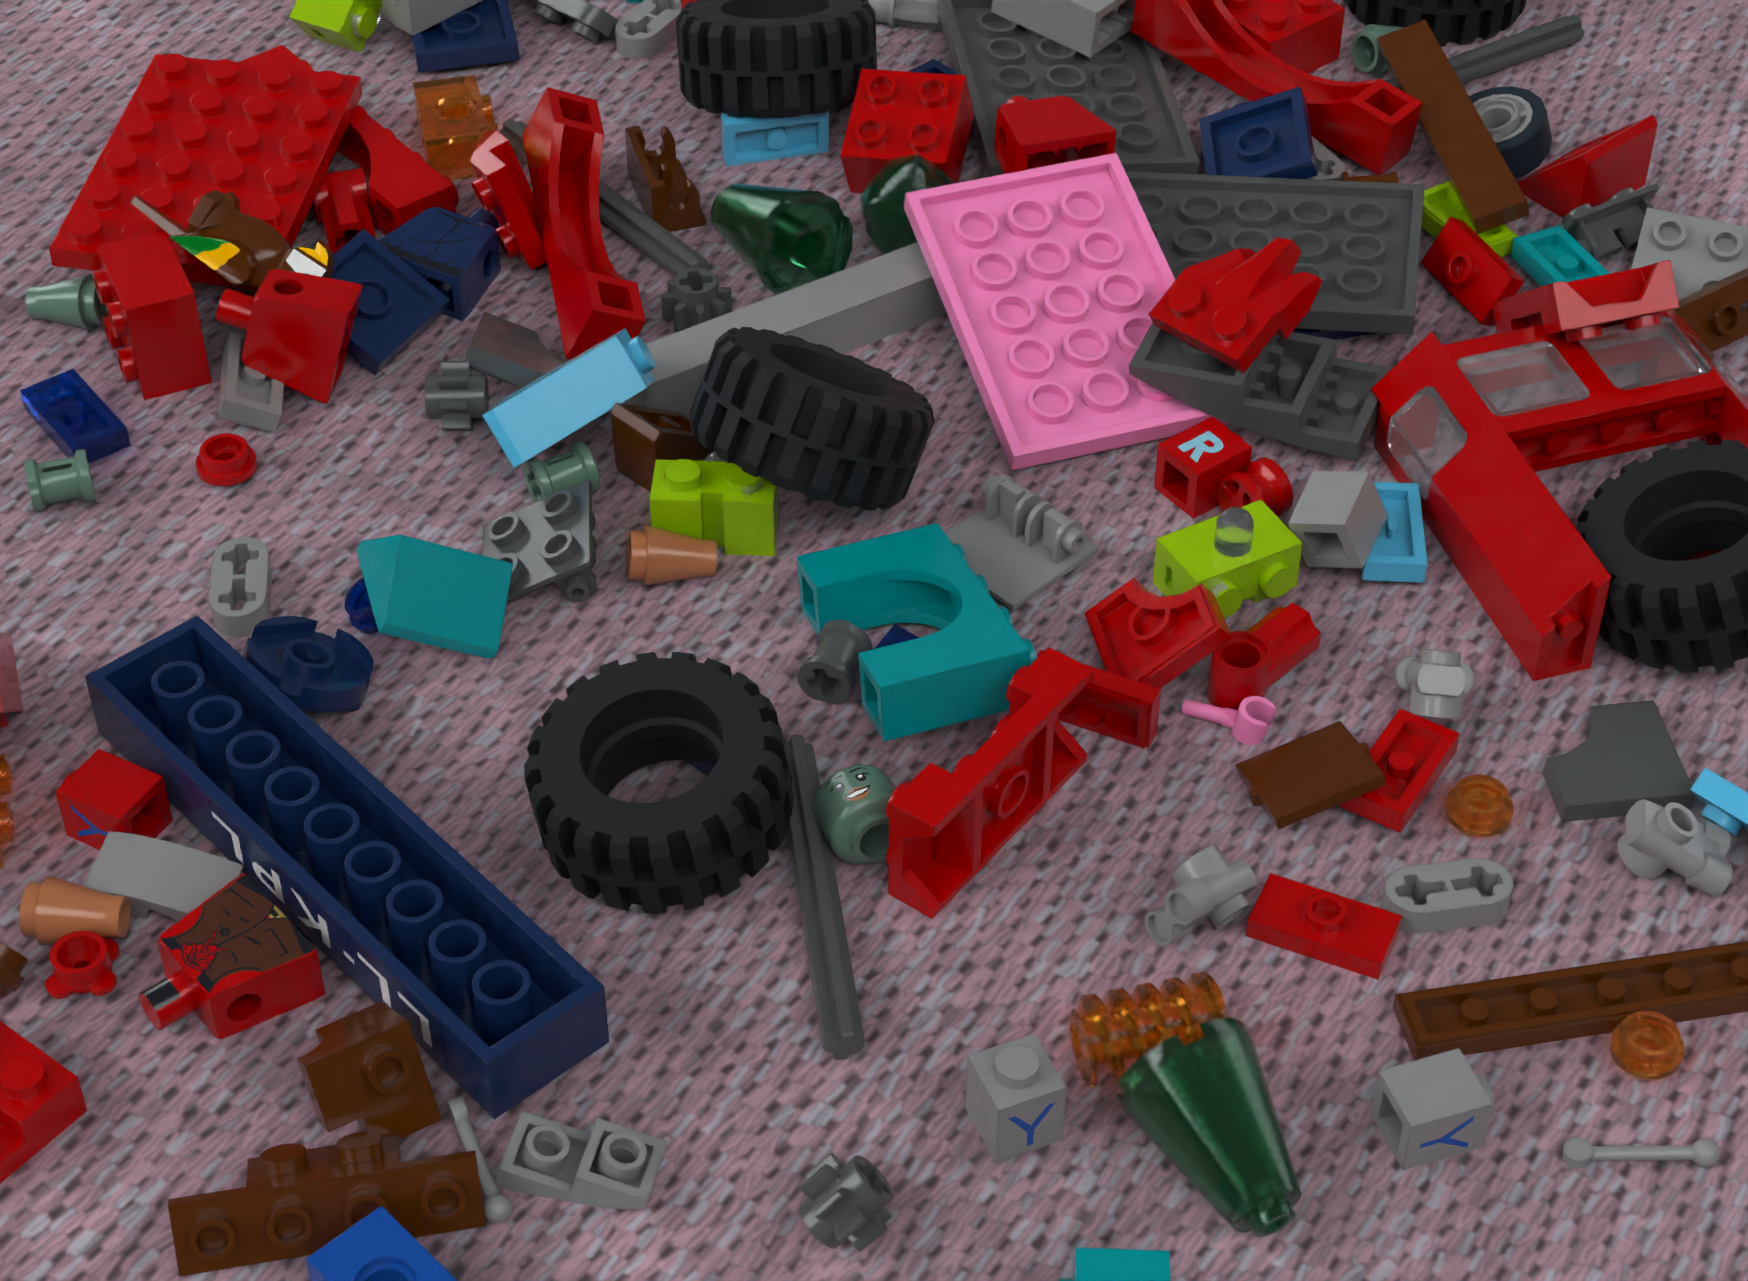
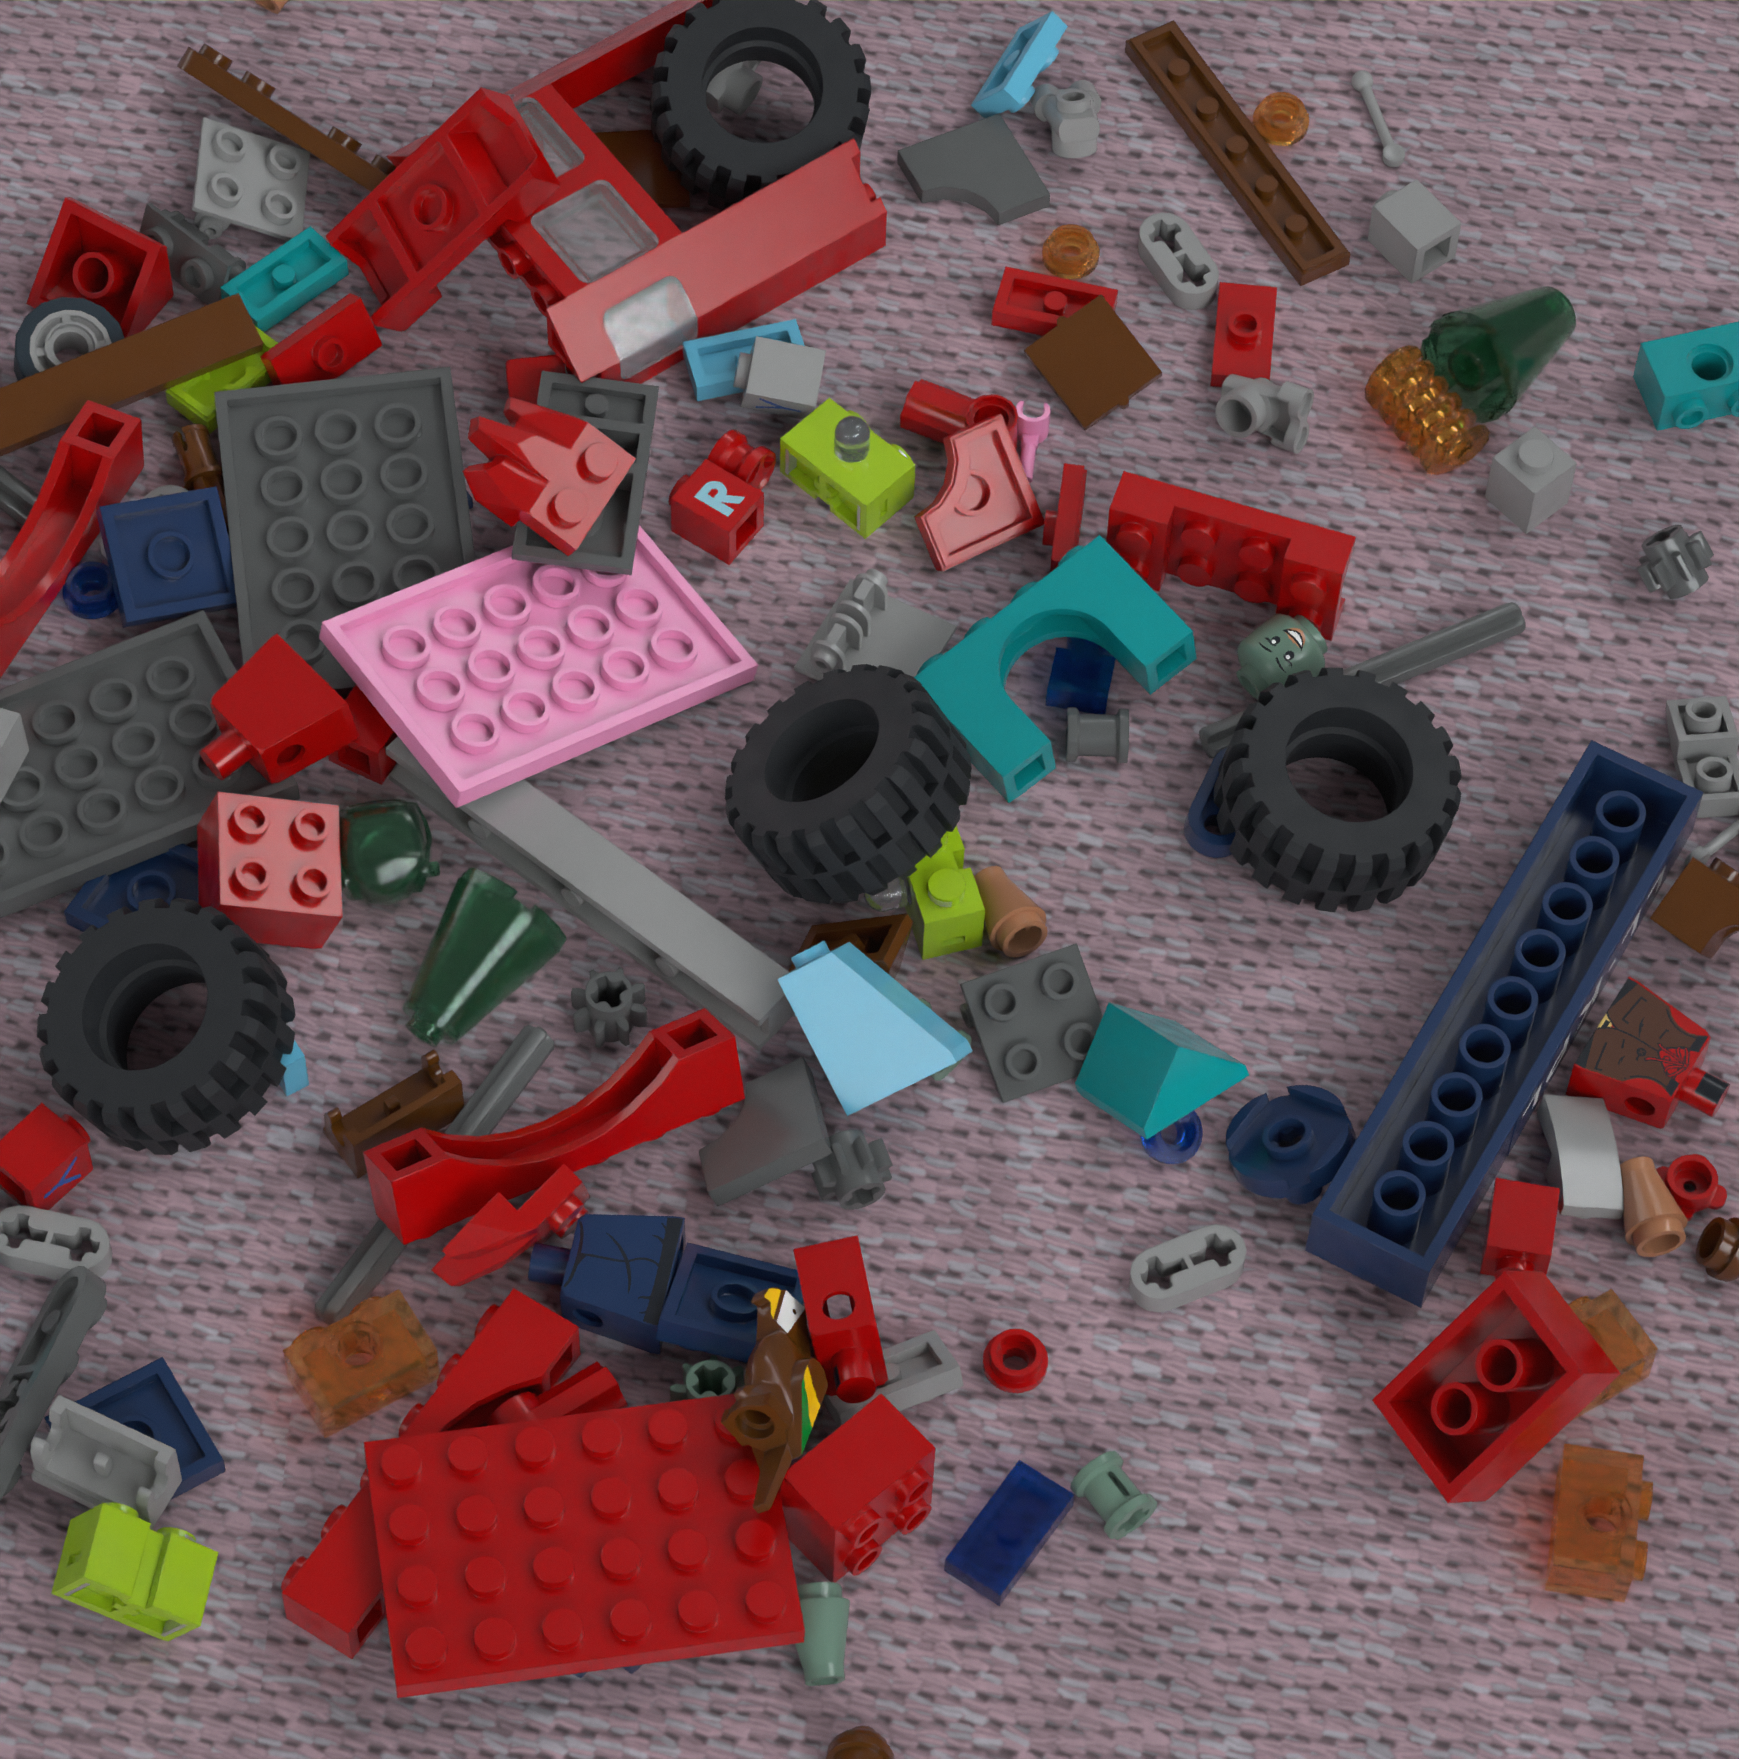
camera: 110 degrees left, 15 degrees up
light grey plate [1393,649,1474,719] -> none

